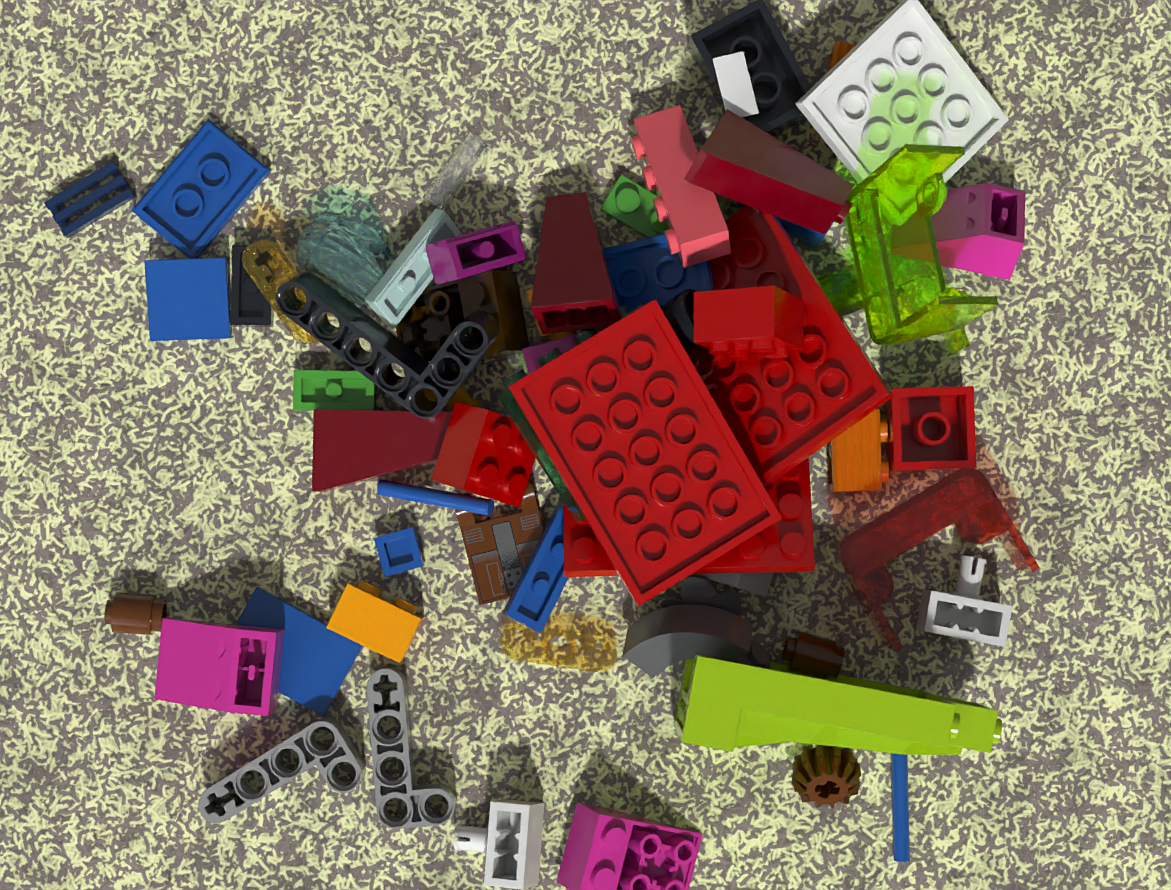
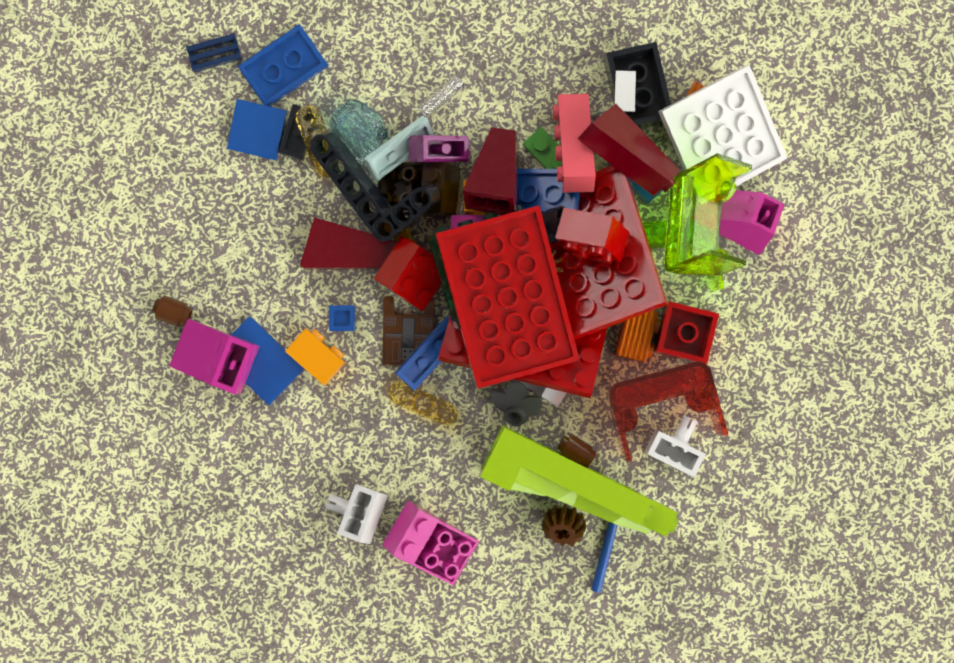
camera: 15 degrees right, 0 degrees up
light grey beam [198,717,366,823] -> none
bright green plate [293,370,376,411] -> none
light grey beam [367,666,457,829] -> none
blue bar [377,479,494,516] -> none
dark grey arch [622,604,771,678] -> none

